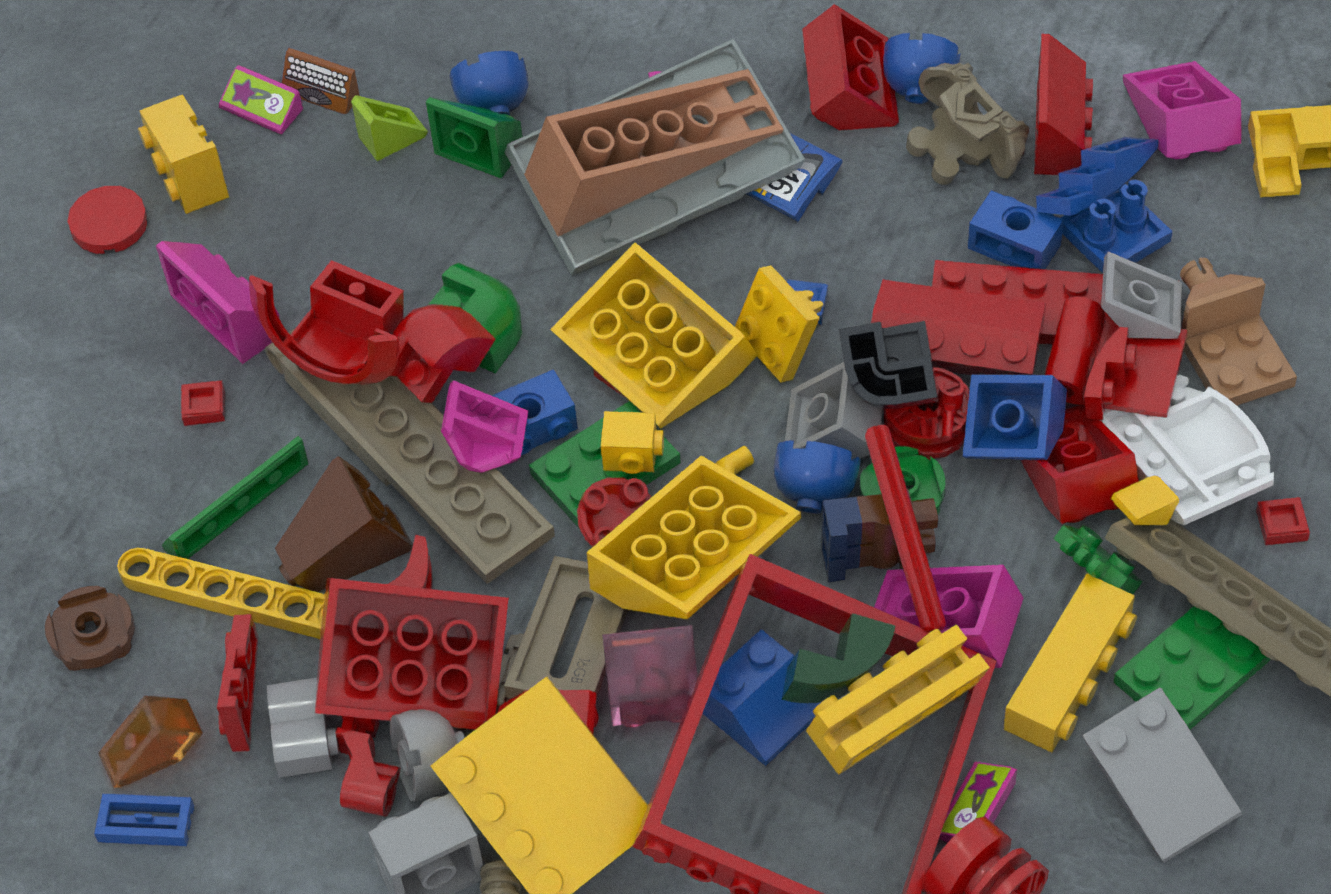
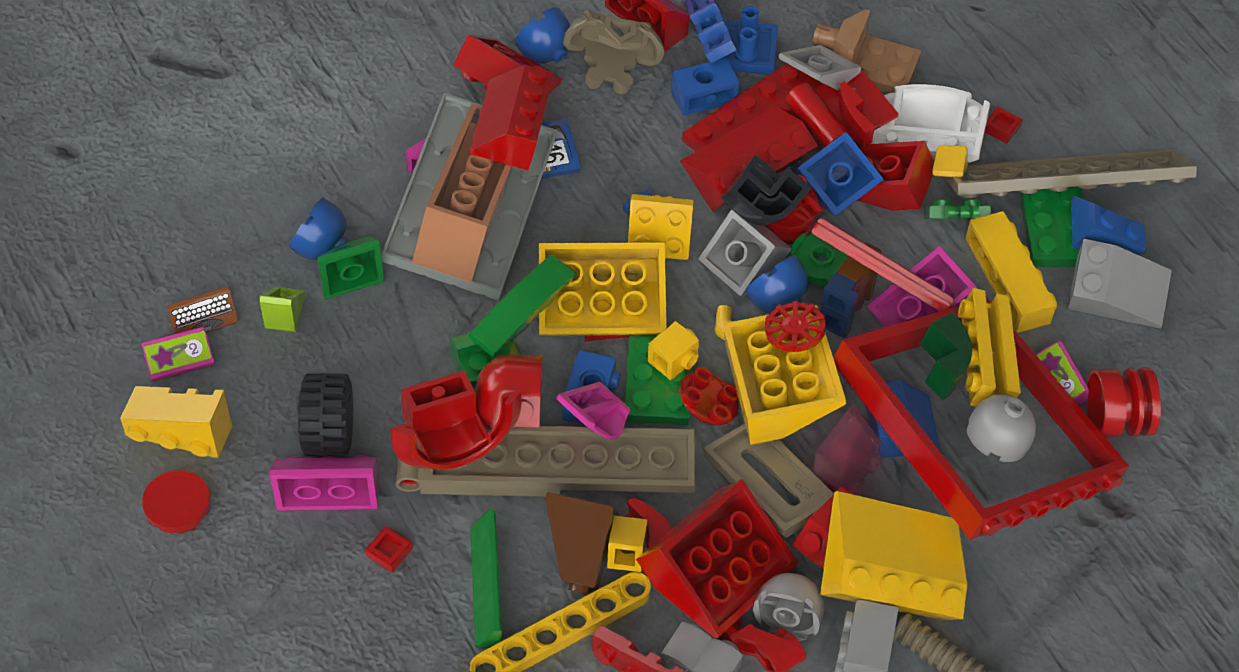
camera: 55 degrees left, 0 degrees up
none -> black tyre [298,373,353,457]
none -> green slope [468,254,576,357]
none -> red slope [469,65,554,171]
none -> yellow brick [607,516,648,572]
none -> red wheel [764,301,826,352]
none -> light grey cylinder [966,394,1037,462]
none -> blue slope [1071,196,1146,255]

